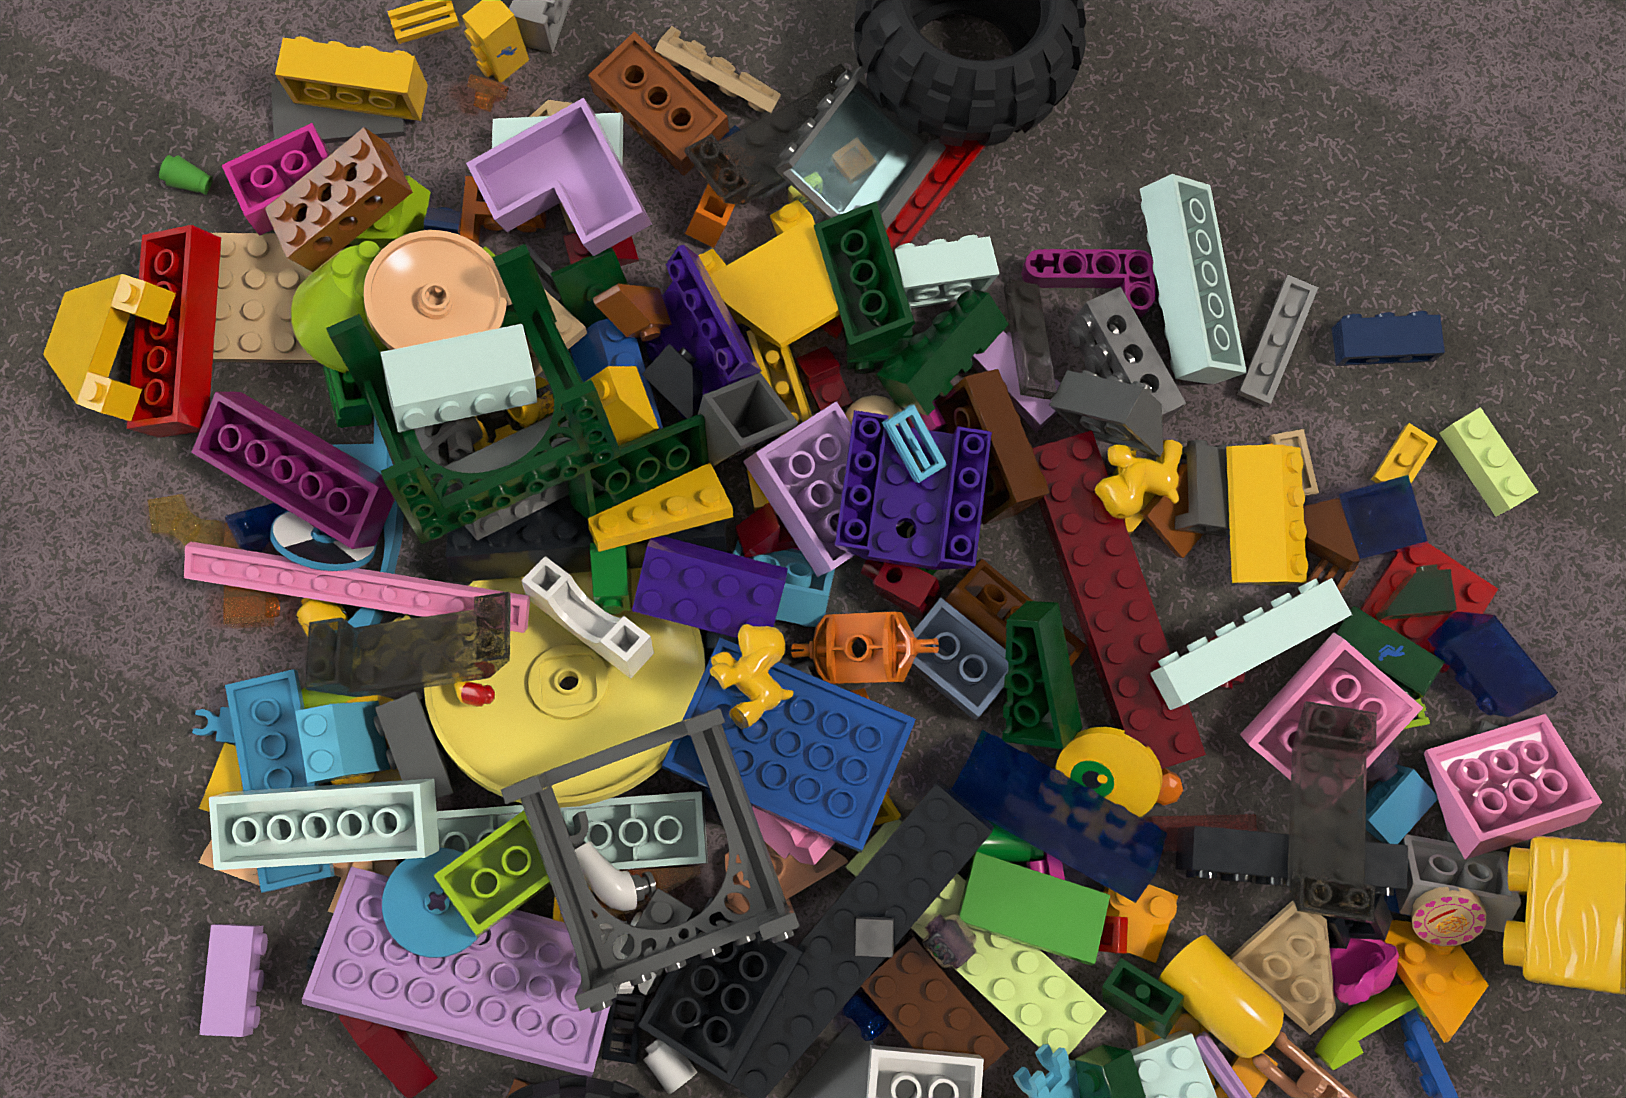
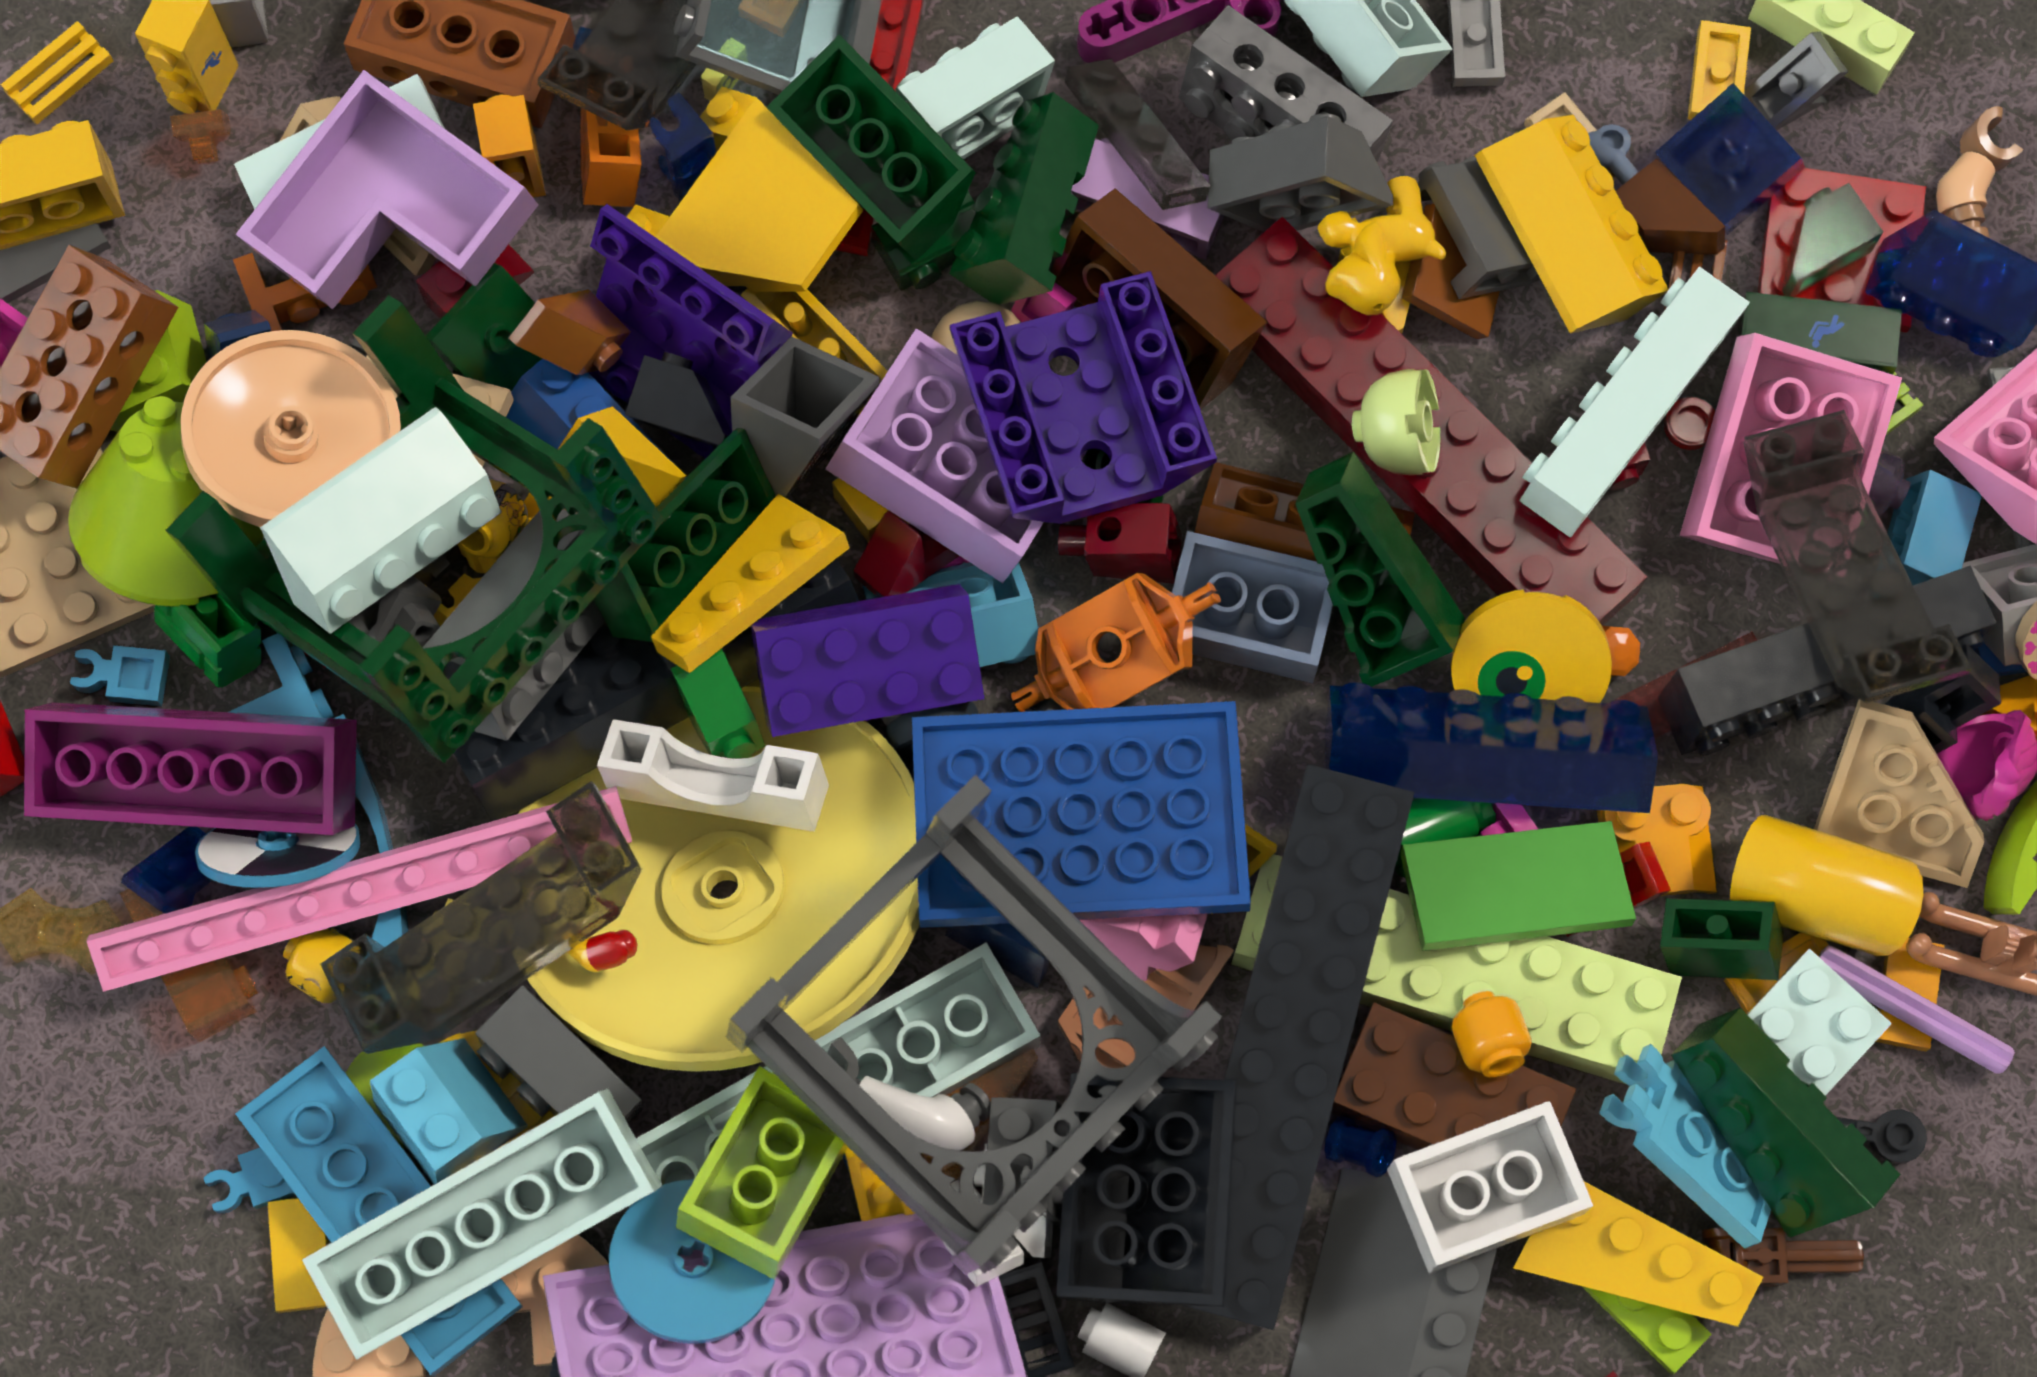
camera: 25 degrees left, 5 degrees down
yellow animal [710,624,794,729] -> none
dark red slope [796,346,853,411] -> none
flat silver tile [855,916,894,957] -> none
medium azure tile [881,405,947,483] -> none
head [923,913,977,969] -> none
none -> dark azure plate [70,646,170,707]
none -> light orange brick [473,95,546,198]
none -> clear blue hinge [650,92,716,201]
none -> yellowish green cylinder [1352,369,1441,475]
none -> light orange head [1451,991,1532,1077]
none -> sand blue animal [1588,124,1639,185]
none -> tile [1664,397,1715,450]
none -> dark grey slope [1743,32,1849,135]
none -> piece [1936,106,2024,281]

